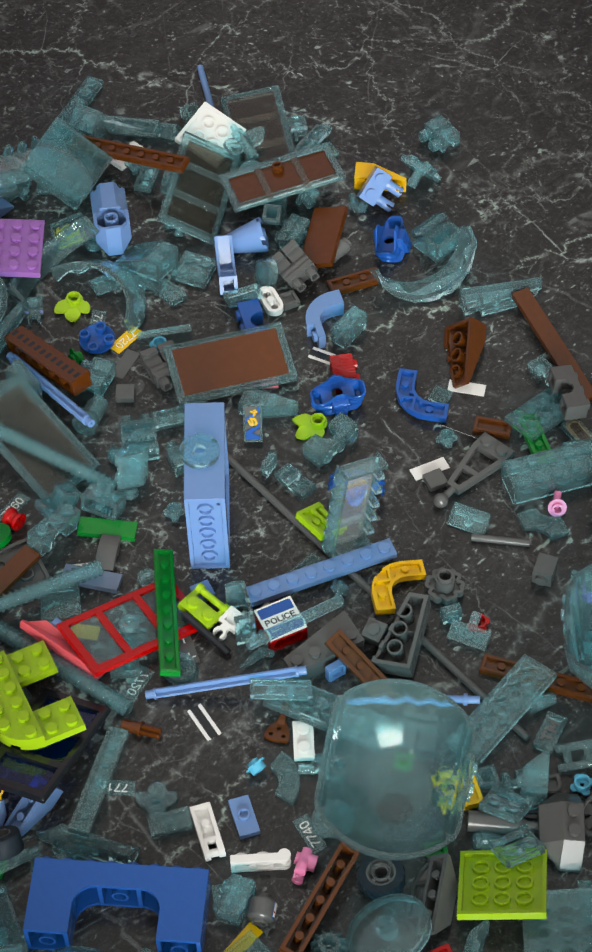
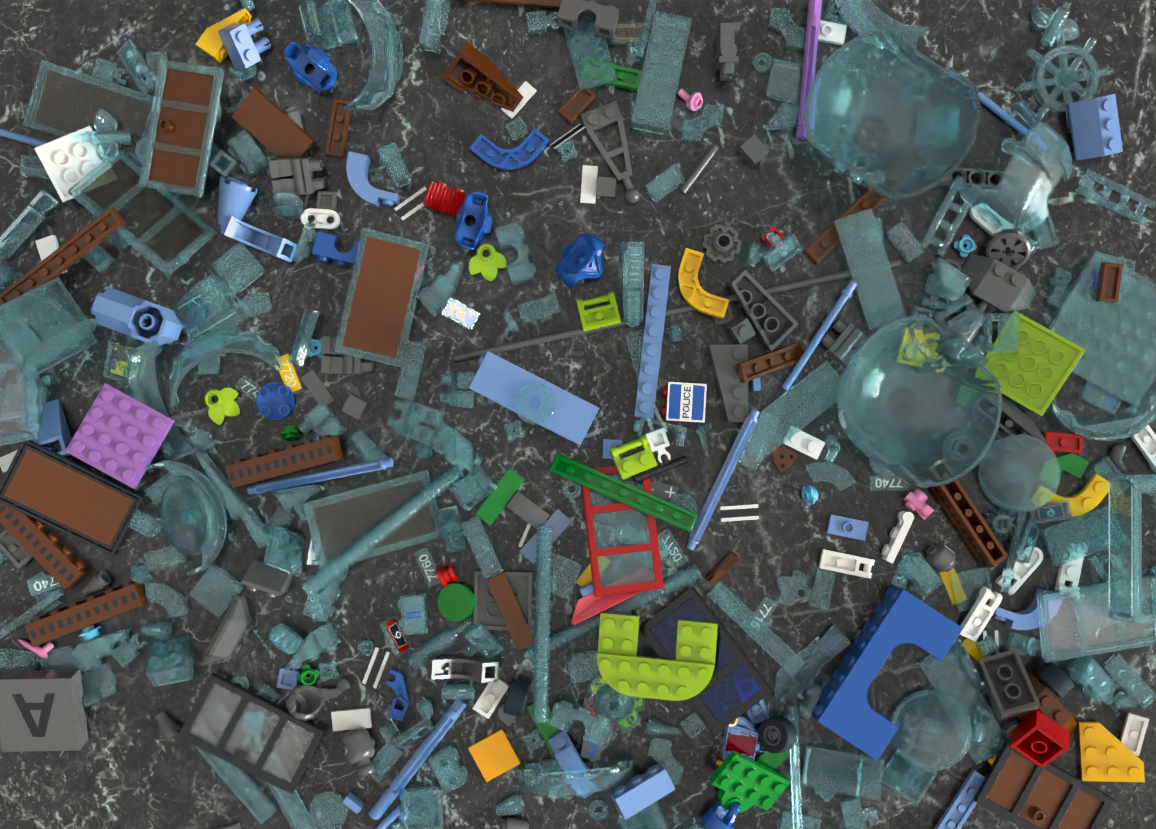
camera: 65 degrees left, 35 degrees up
clear light blue axle [245,595,345,650] -> none

